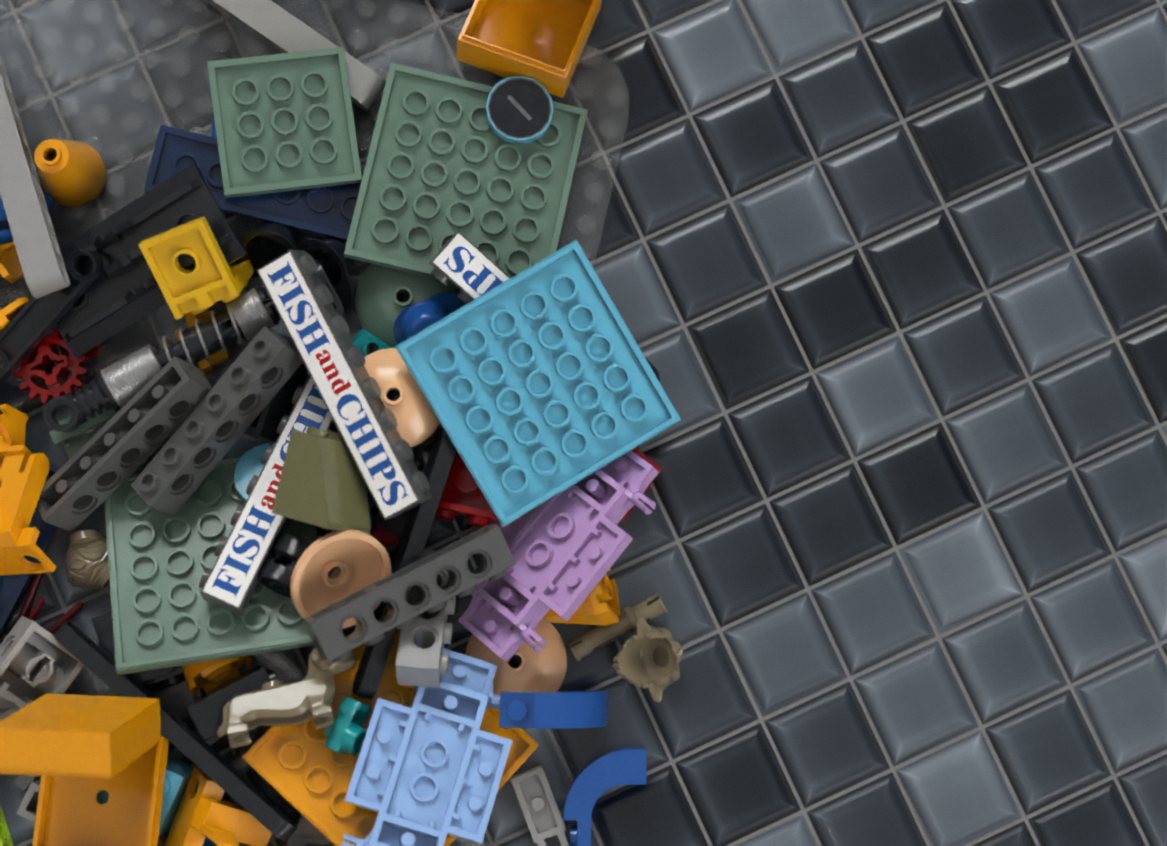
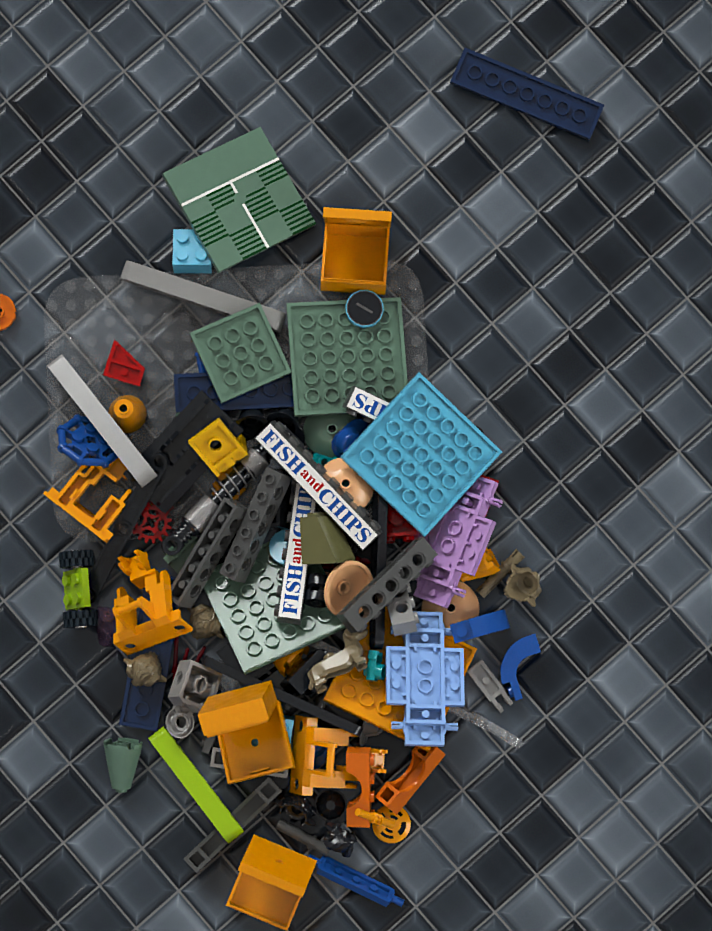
camera: 20 degrees left, 0 degrees up
none -> red wing [103,340,146,387]

